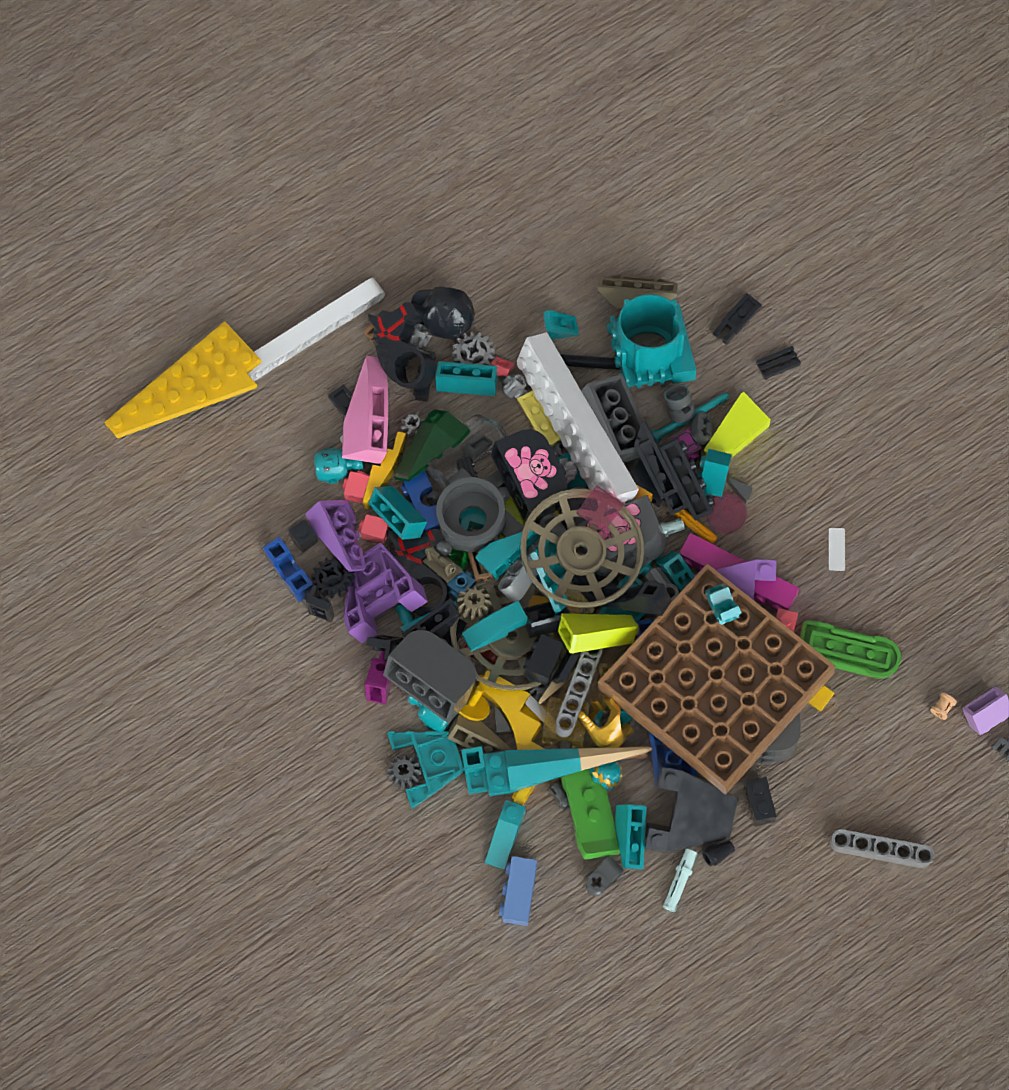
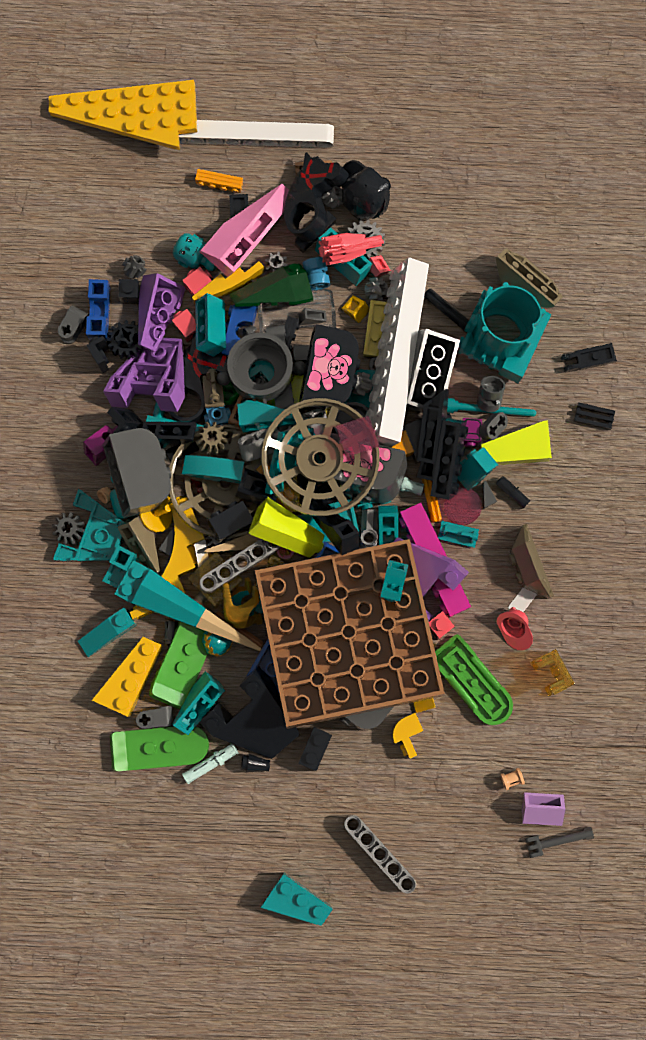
camera: 30 degrees right, 10 degrees up
medium blue brick [499,856,537,926] -> none
teal slope [543,310,579,340] -> none
black tile [551,650,581,684] -> none
none -> dark grey piece [58,305,89,344]
none -> yellow wedge [92,637,163,717]
none -> light nougat hinge [97,487,112,504]
none -> bright green piece [110,726,209,772]
none -> dark grey gear [122,255,147,279]
none -> light orange piece [195,169,243,193]
none -> teal wedge [261,872,333,926]
none -> tile [276,547,295,561]
none -> dark azure wheel [302,257,330,290]
none -> coral piece [318,233,384,266]
none -> yellow slope [341,295,369,323]
none -> yellow brick [392,713,423,759]
none -> teal hinge [438,521,479,548]
none -> black axle [496,476,531,509]
none -> coral piece [497,607,533,650]
none -> dark tan wedge [508,524,554,599]
none -> clear yellow panel [530,649,575,696]

